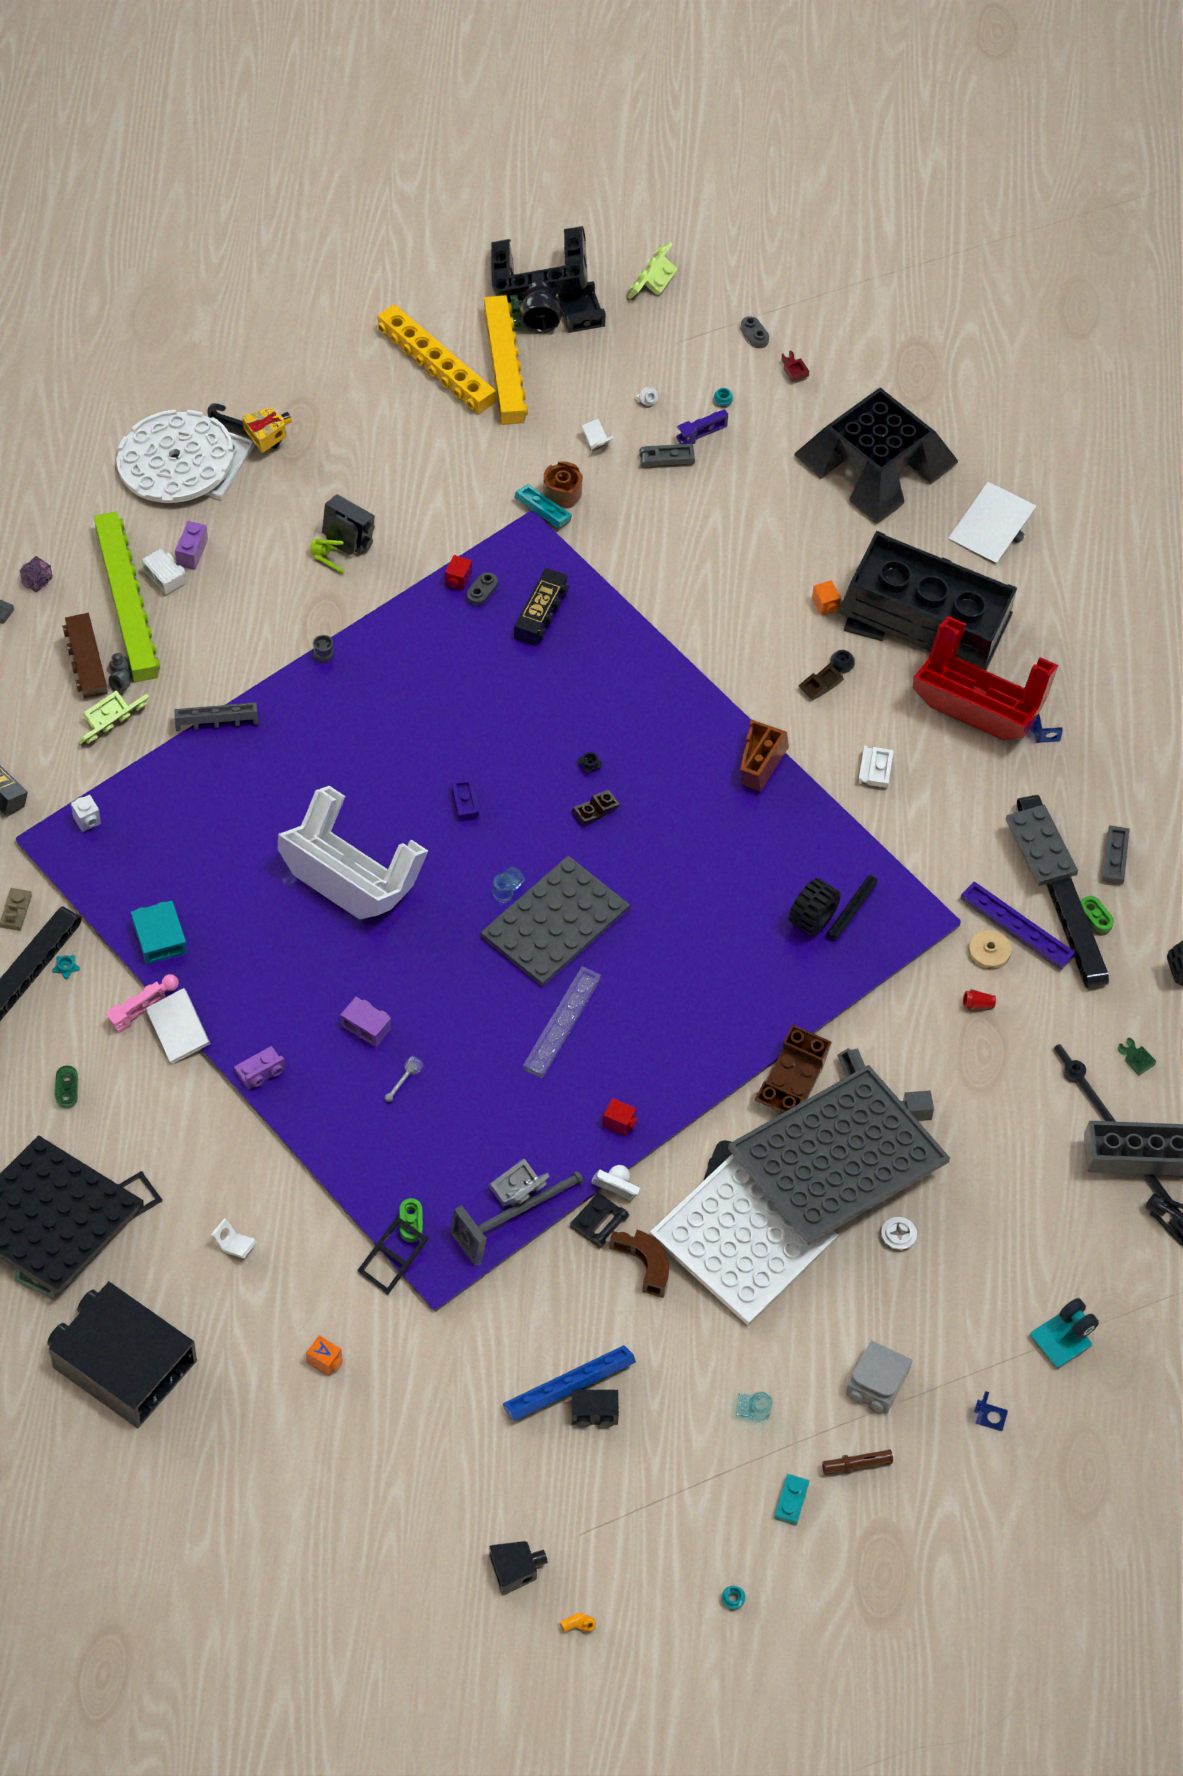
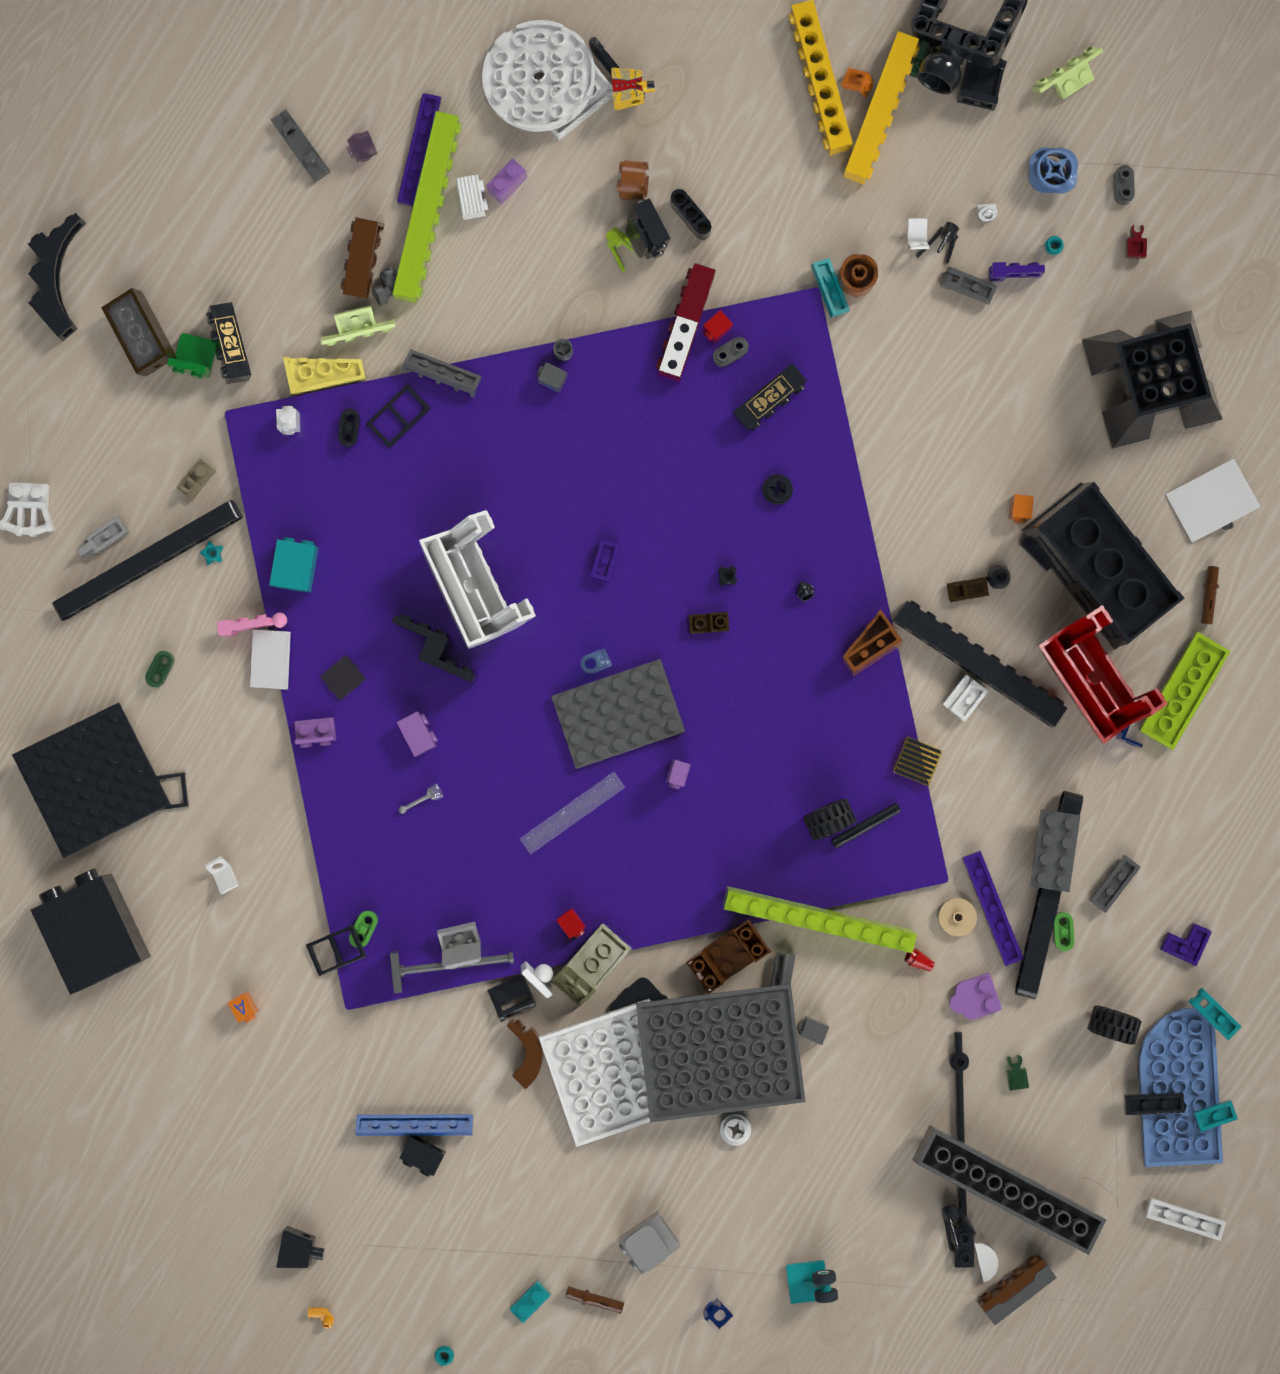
camera: 30 degrees right, 30 degrees up
clear light blue piece [736,1392,773,1422] -> none
none -> light yellow wing [283,357,366,396]
none -> clear smoke piece [320,655,366,701]
none -> black plate [338,408,361,448]
none -> black window [366,384,431,448]
none -> black bracket [392,614,478,684]
none -> dark purple tile [397,93,442,207]
none -> dark grey brick [537,362,568,393]
none -> olive bracket [550,923,631,1007]
none -> dark orange brick [617,160,649,201]
none -> brick [656,263,716,382]
none -> medium lavender brick [666,759,691,789]
none -> black beam [670,189,712,240]
none -> lime brick [722,886,917,953]
none -> black gear [762,474,793,505]
none -> black plate [796,581,815,602]
none -> orange bracket [841,68,873,98]
none -> black brick [892,600,1067,728]
none -> tile [892,736,943,786]
none -> black plant [916,222,959,264]
none -> medium lavender plate [949,972,1002,1020]
none -> medium blue piece [1029,147,1078,194]
none -> lime plate [1138,632,1231,750]
none -> reddish brown pin [1201,566,1220,625]

